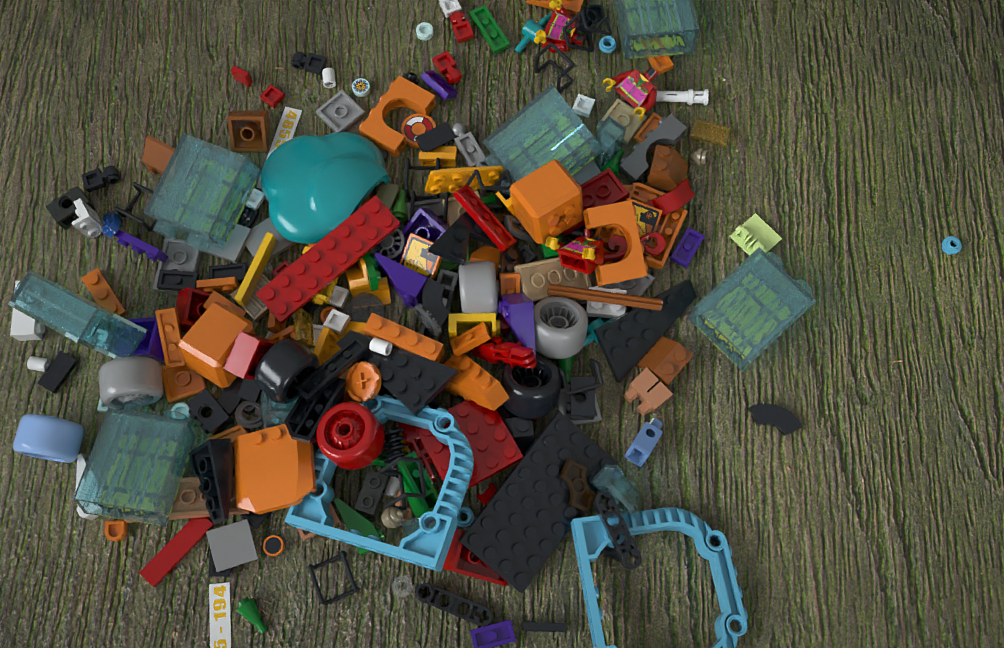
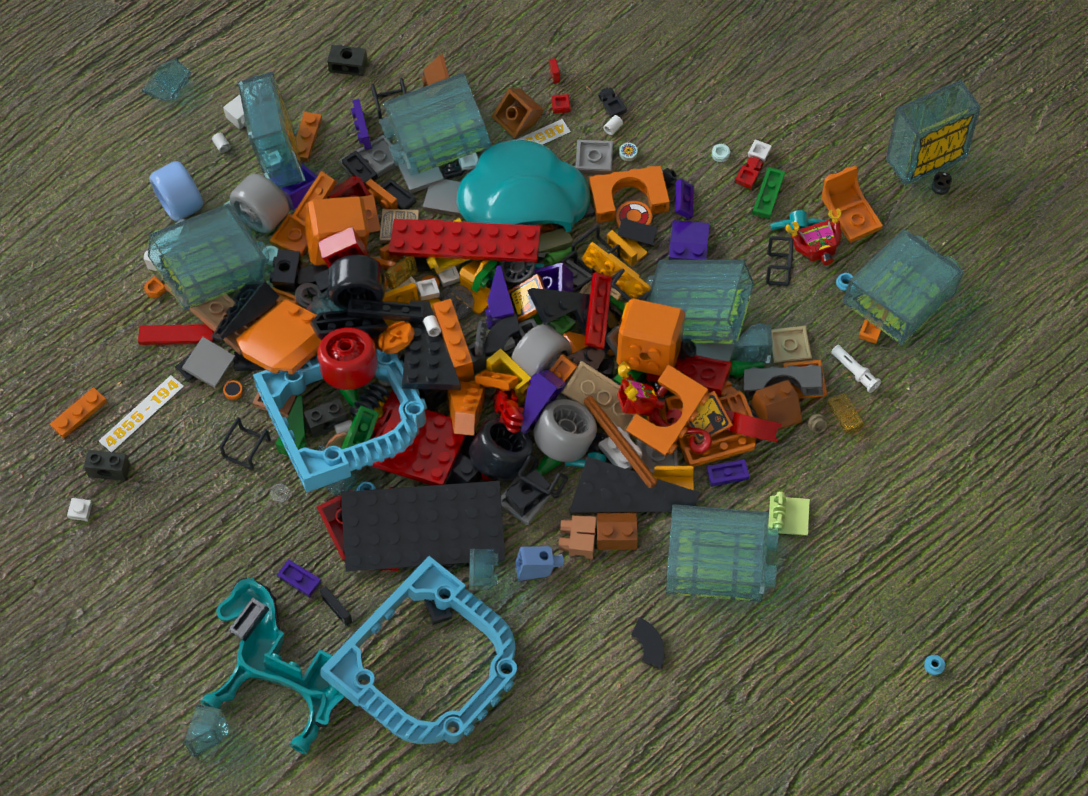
camera: 50 degrees right, 10 degrees down
black tile [37,351,79,394] -> none
white bracket [72,198,103,239] -> none
black plate [81,166,120,193] -> none
blue plate [101,211,121,238] -> none
yellow tile [235,232,277,307] -> none
green cone [236,597,268,634] -> none
black piece [380,456,427,511] -> none
dark tan plate [381,507,403,528] -> none
black beam [415,582,493,627] -> none
red plate [432,51,462,85] -> none
light grey plate [452,123,487,167] -> none
dark brown tile [559,458,596,513] -> none
black piece [563,11,612,52] -> none
white plate [572,94,595,118] -> none
black tile [575,5,604,34] -> none
black beam [592,491,642,570] -> none
torso [602,66,658,121] -> none
none -> light orange panel [654,466,694,490]
none -> dark purple slope [668,220,709,272]

